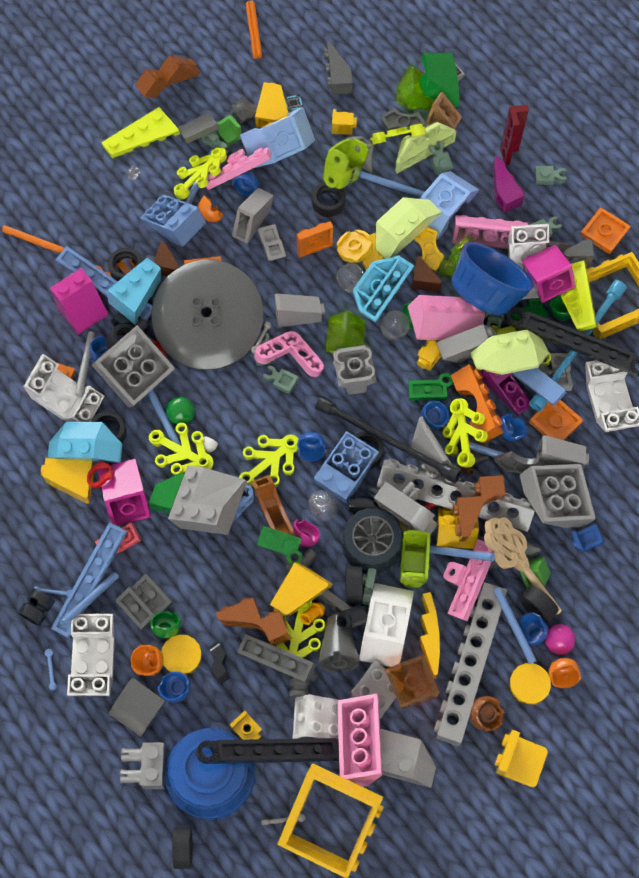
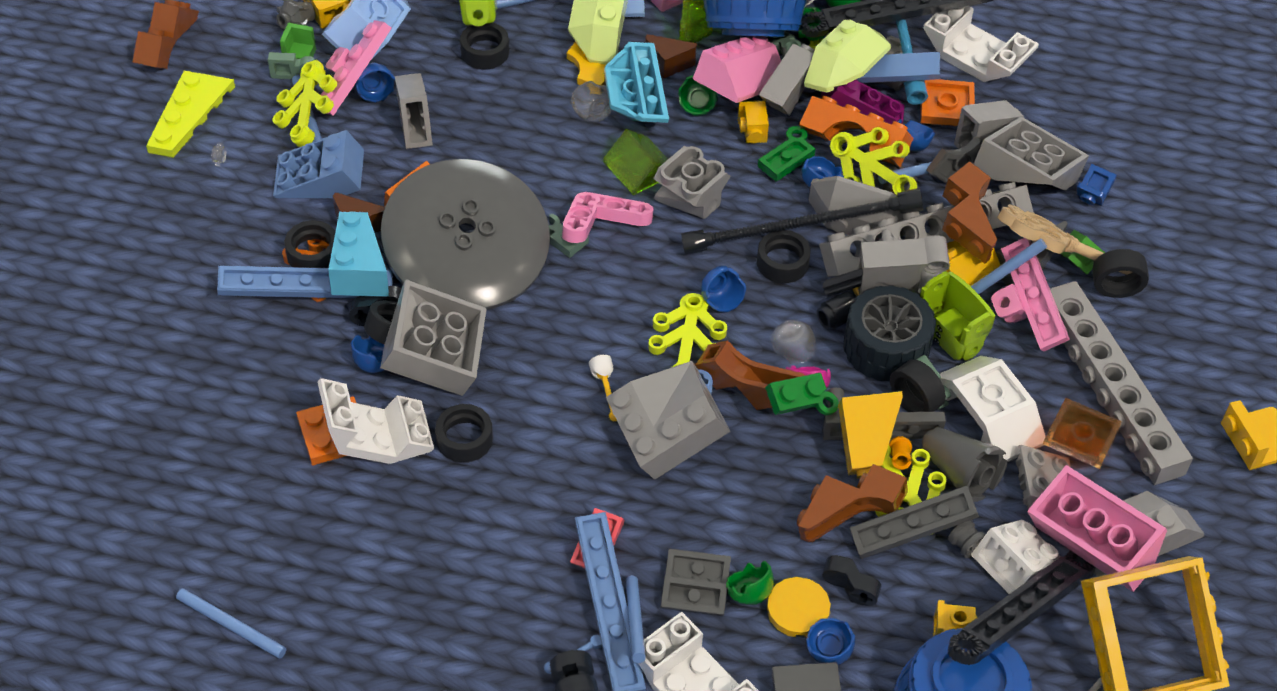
camera: 40 degrees left, 15 degrees down
orange bar [2,225,64,253] -> none
yellow slope [41,458,94,504] -> none
medium azure wedge [48,422,122,463] -> none
dark pink slope [50,268,108,335] -> none
light grey bar [75,331,95,397] -> none
red piece [87,460,115,488] -> none
dark pink slope [98,459,151,526] -> none
orange hair [130,645,164,676] -> none
medium blue bar [147,389,182,446] -> none
neon yellow plant [149,423,214,475] -> none
green slope [149,473,184,515] -> none
green hair [166,397,195,425] -> none
dark grey slope [178,112,219,144] -> none
orange hair [198,196,224,222] -> none
light grey hinge [251,322,271,354] -> none
light grey slope [257,224,286,262] -> none
sand green plate [263,366,299,395] -> none
light grey slope [275,294,325,328] -> none
orange plate [297,221,333,258] -> none
medium blue slope [314,431,379,504] -> none
yellow tile [337,230,373,263] -> none
black brick [337,606,367,631] -> none
clear hair [380,311,409,340] -> none
yellow tile [414,227,445,273] -> none
yellow slope [419,592,440,680] -> none
dark orange hair [470,696,504,732] -> none
medium blue bar [493,587,537,664] -> none
yellow tile [510,663,551,705] -> none
blue hair [519,612,549,646] -> none
dark pink hair [545,624,575,655] -> none
orange hair [549,658,581,688] -> none

